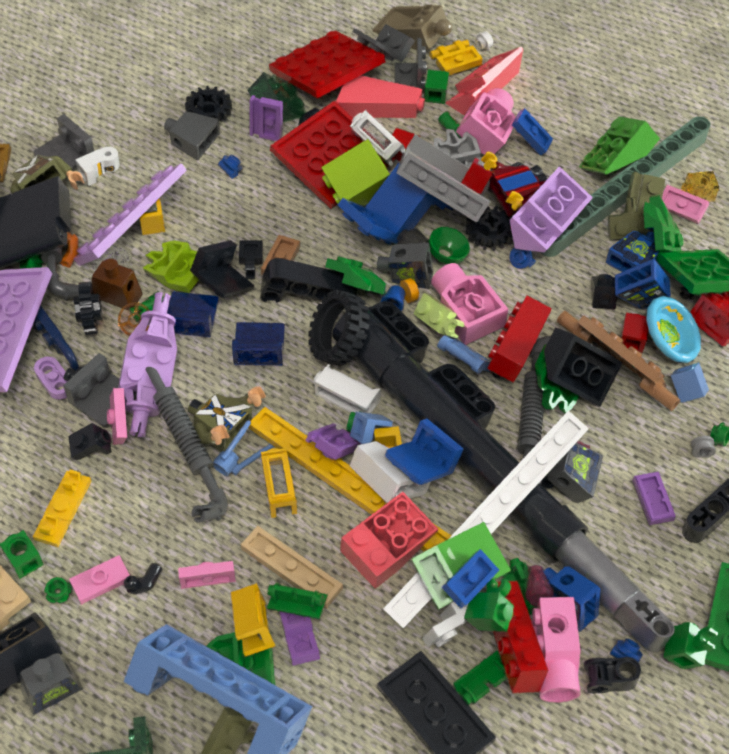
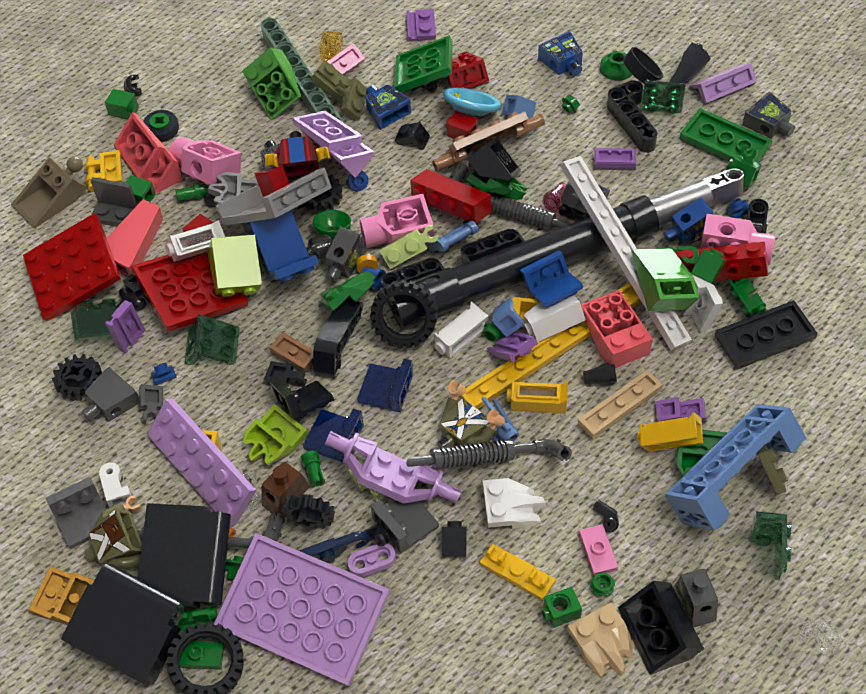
camera: 70 degrees left, 0 degrees up
bright pink plate [107,388,127,445] -> none
clear orange piece [118,302,150,335] -> none
bright pink plate [178,561,236,589] -> none
green hinge [267,583,328,619] -> none
dark grey bracket [352,24,415,63] -> none
blue plate [442,549,499,609] -> none
white plate [475,31,494,51] -> none
blue plate [512,108,553,156] -> none
clear pink cone [525,565,553,607] -> none
blue torso [615,259,671,309] -> none
green plate [643,195,683,252] -> none
light grey bush [691,436,716,458] -> none
none -> green brick [105,89,139,120]
none -> black arm [124,74,142,97]
none -> dark grey plate [139,384,163,424]
none -> black wheel [143,110,179,142]
none -> clear green bracket [184,314,240,365]
none -> white plate [483,478,547,529]
none -> black cone [583,363,617,385]

